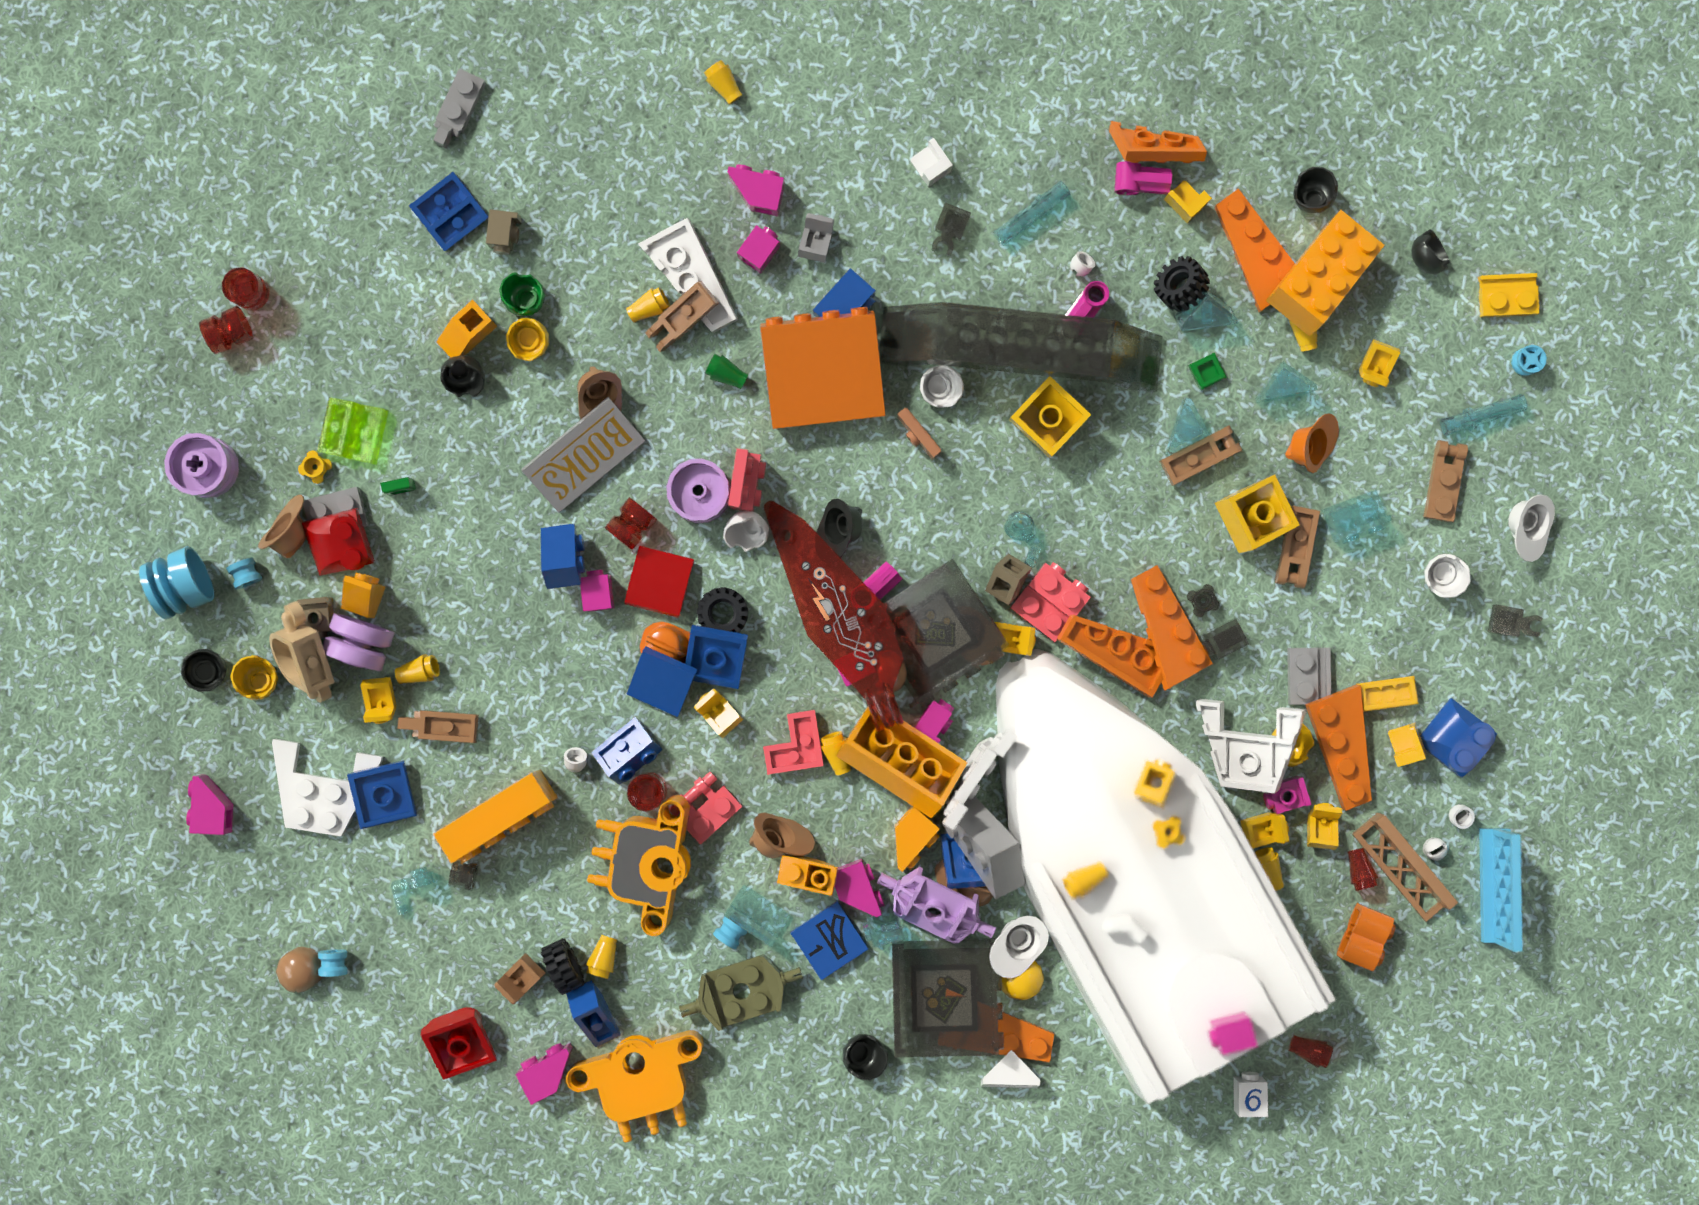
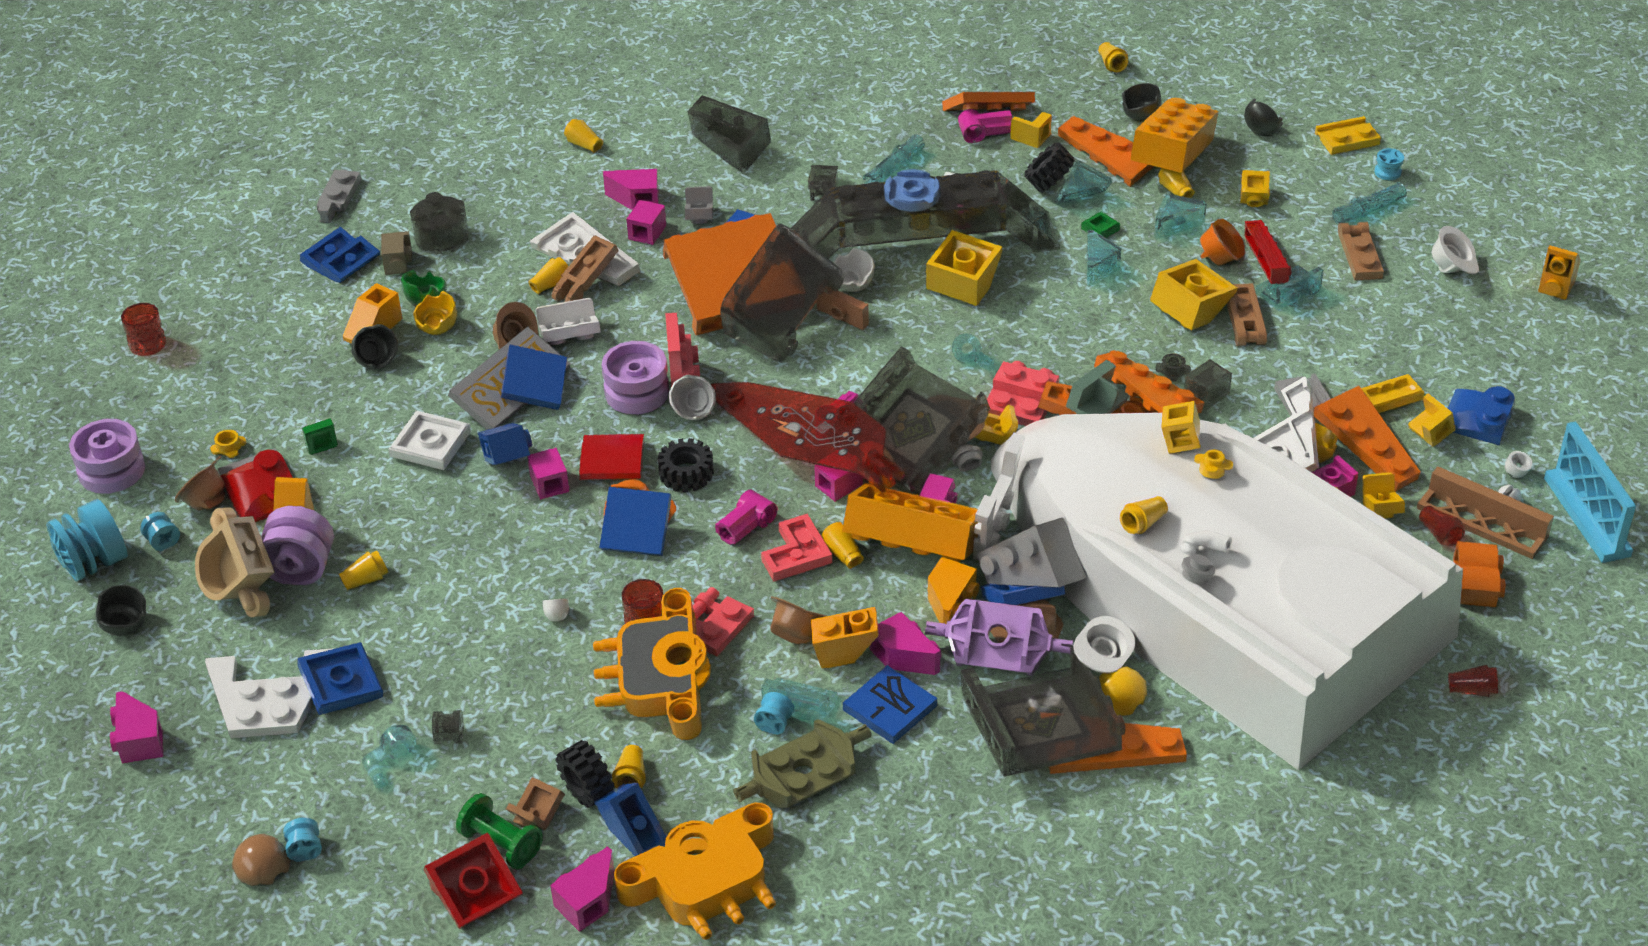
camera: 10 degrees left, 45 degrees down
clear red wheel [199,305,254,355] -> none
yellow hair [230,655,278,700] -> none
clear neon green slope [316,397,389,465] -> none
yellow bracket [360,677,397,724] -> none
medium nougat hinge [397,710,479,743] -> none
light orange brick [433,769,558,864] -> none
bracket [591,717,662,784] -> none
clear red wheel [604,497,658,550] -> none
blue tile [685,625,748,689] -> none
yellow bracket [694,689,744,739] -> none
green cone [704,354,748,390] -> none
pearl dark grey piece [816,498,863,564] -> none
pearl dark grey hair [843,1034,888,1081] -> none
clear light blue bracket [863,914,907,947] -> none
white panel [910,138,953,187] -> none
white slope [981,1050,1040,1088] -> none
dark tan brick [985,554,1032,605] -> none
medium nougat plate [1159,425,1242,486] -> none
dark pink brick [1207,1012,1258,1055] -> none
white brick [1234,1072,1268,1117] -> none
white hair [1424,554,1471,598] -> none
clear smoke plate [1488,604,1543,637] -> none
none -> white plate [389,411,471,470]
none -> clear smoke brick [410,192,469,255]
none -> green hose [456,793,543,870]
none -> blue tile [501,344,567,410]
none -> white bracket [536,298,601,345]
none -> clear smoke wedge [687,95,771,174]
none -> dark pink piece [715,489,778,545]
none -> clear smoke windscreen [720,223,844,363]
none -> medium blue tile [884,169,941,212]
none -> light grey plate [952,444,983,472]
none -> sand green panel [1066,360,1128,414]
none -> yellow cone [1098,42,1128,72]
none -> light grey plate [1181,554,1215,584]
none -> red piece [1244,220,1292,284]
none -> light orange slope [1538,245,1581,300]

